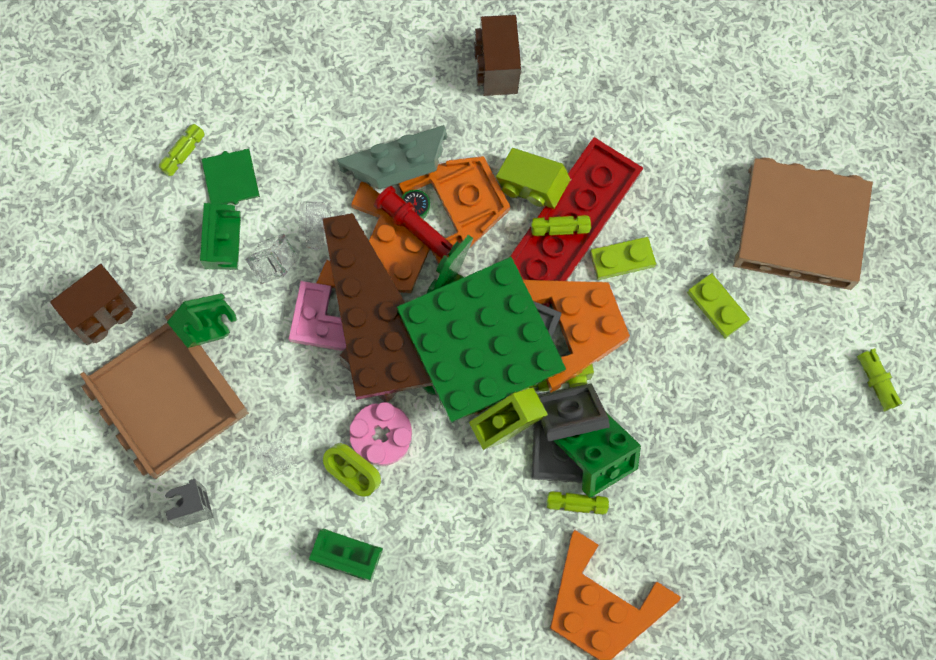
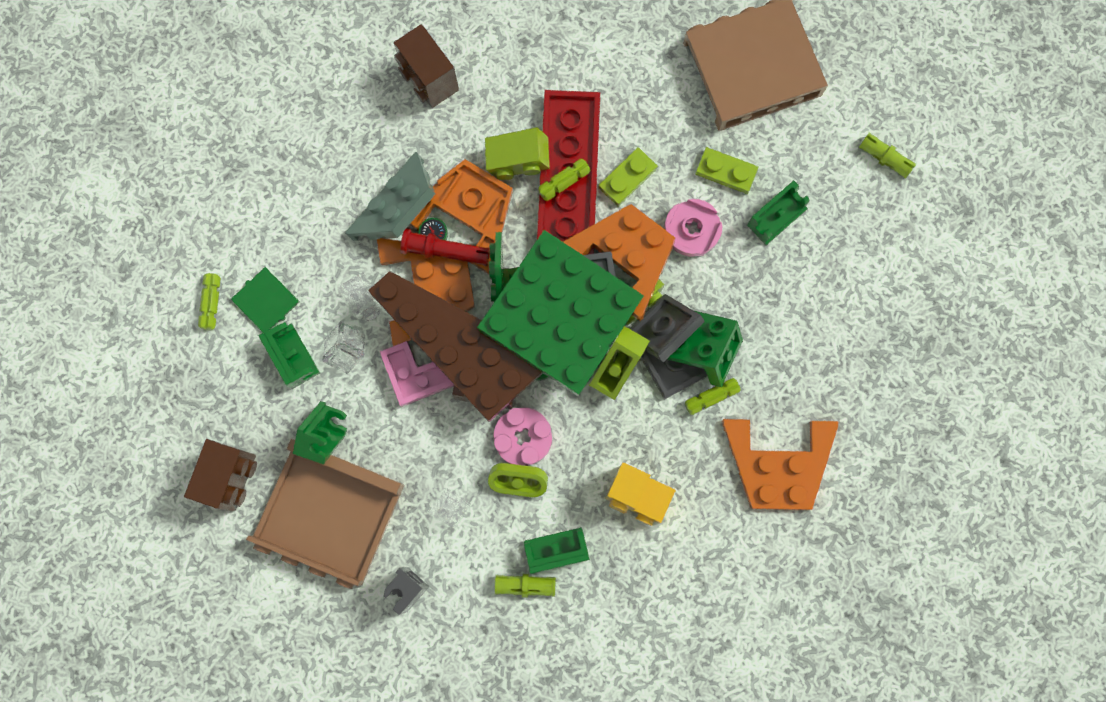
camera: 25 degrees left, 5 degrees up
none -> lime pin [495,574,556,598]
none -> yellow brick [605,462,676,526]
none -> bright pink plate [664,199,722,257]
none -> green hinge [747,180,810,246]

